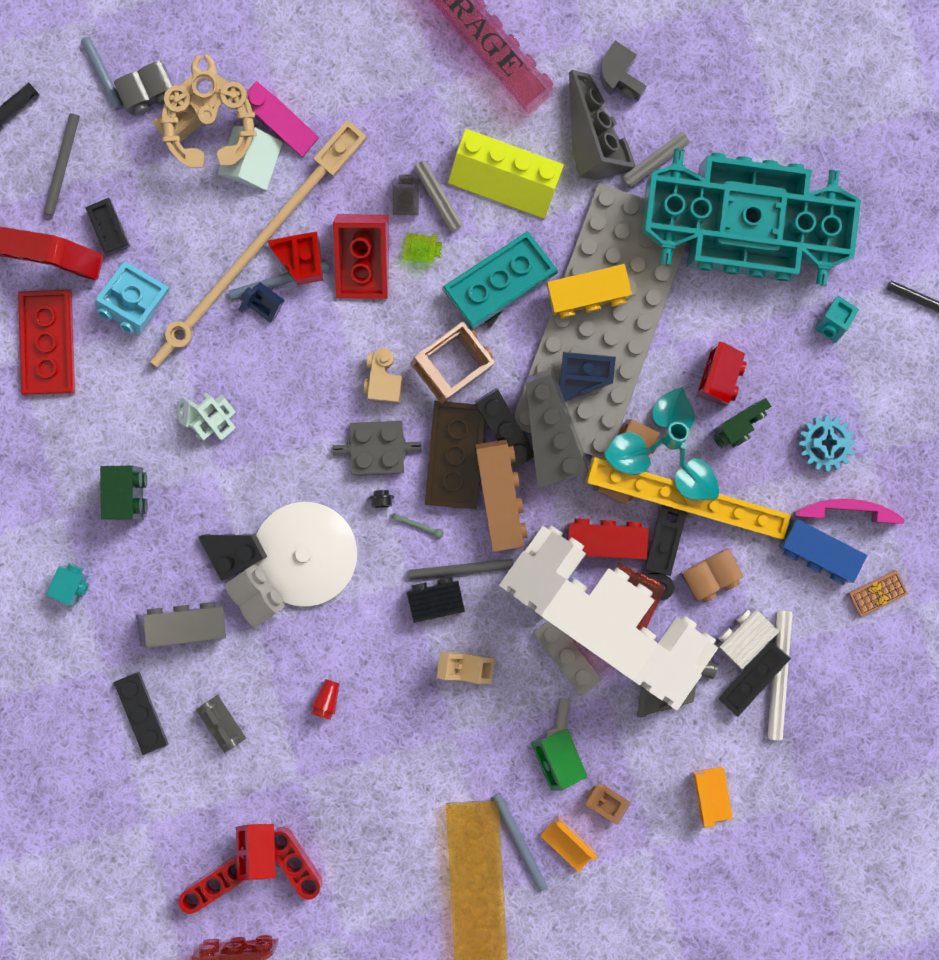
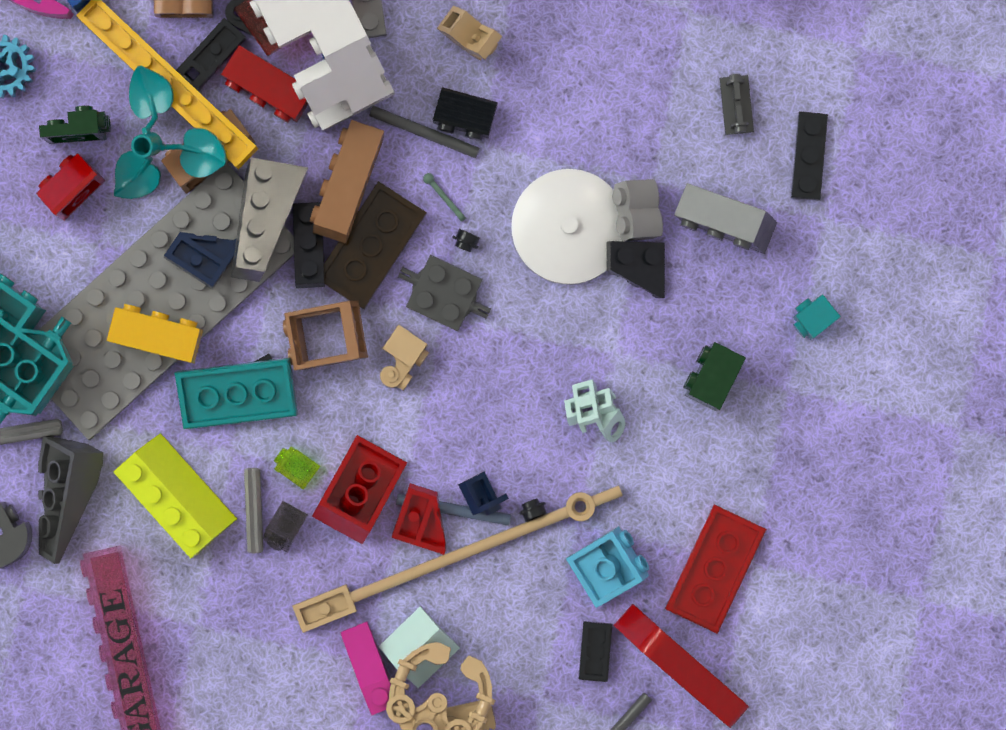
camera: 155 degrees left, 0 degrees up
red cone [311,679,340,720] -> none
none -> black plate [519,498,547,522]

